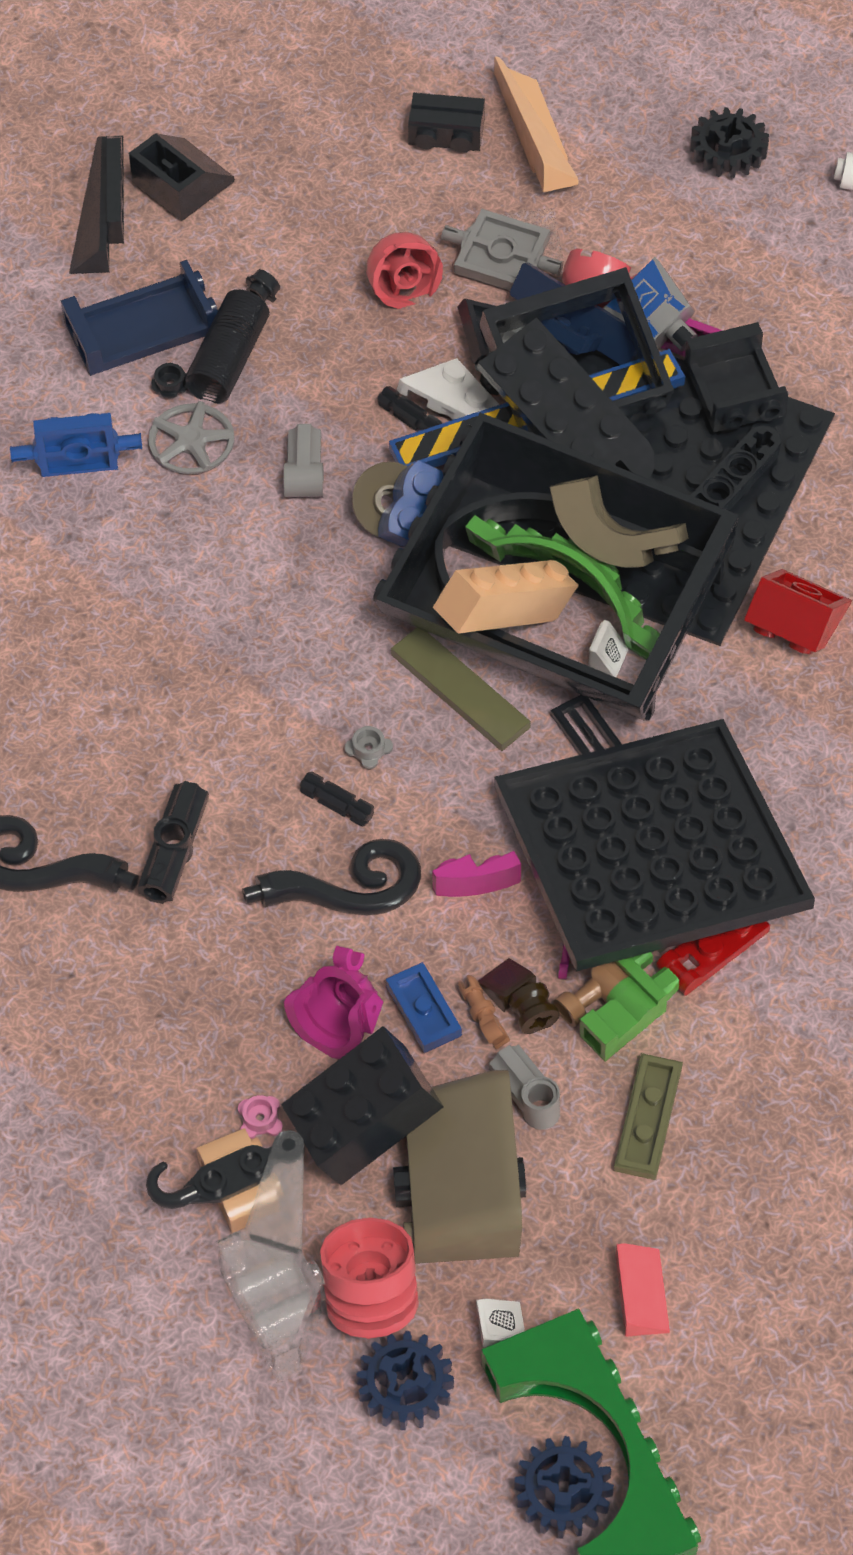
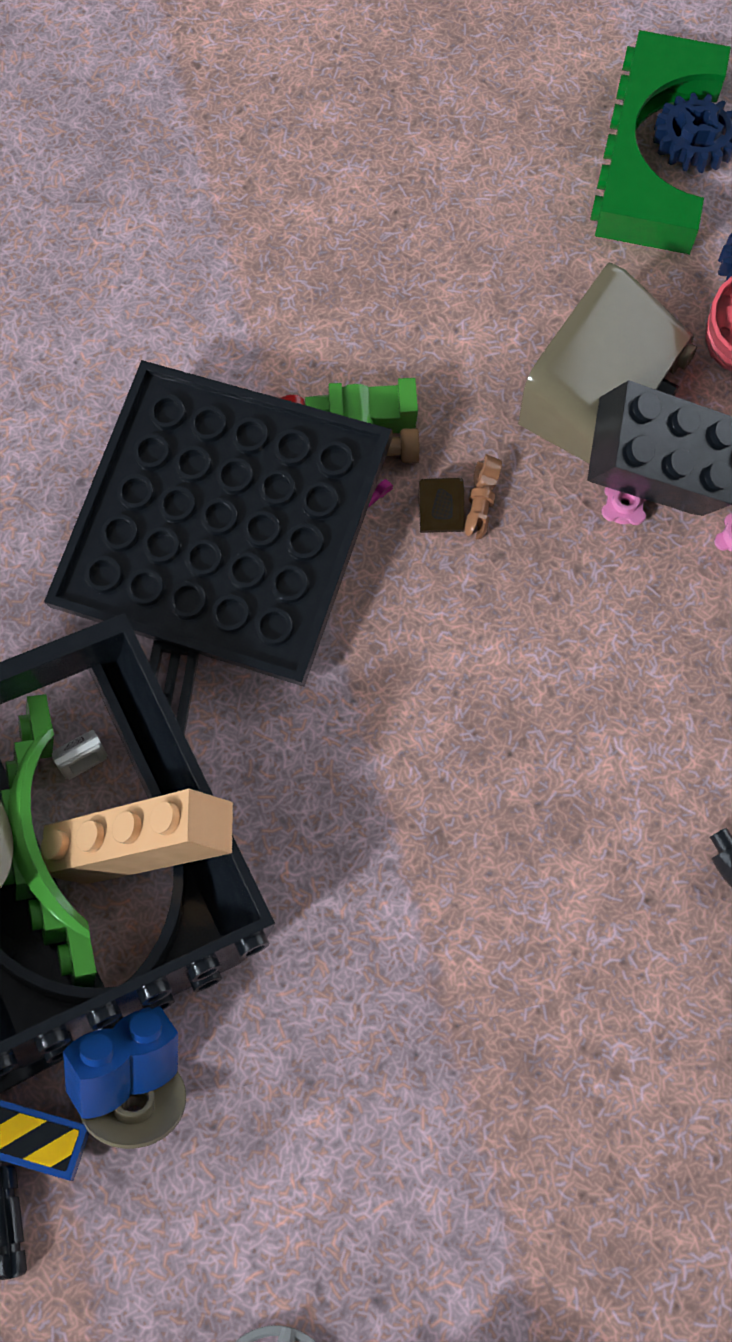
camera: 145 degrees left, 10 degrees up
black piece [138,781,209,904] -> none
black plant [242,839,421,916] -> none
light grey piece [284,424,324,497] -> none
dark pink helmet [284,946,383,1059] -> none
black axle [300,772,374,826] -> none
light grey plate [345,726,393,769] -> none
blue plate [386,962,462,1053] -> none
olive tile [391,628,531,751] -> none
dark pink slope [432,851,521,897] -> none
white slope [476,1299,525,1349] -> none
light grey piece [489,1045,560,1130] -> none
dark brown wheel [508,983,560,1034] -> none
olive tile [614,1053,683,1180] -> none
coral slope [615,1243,670,1337] -> none

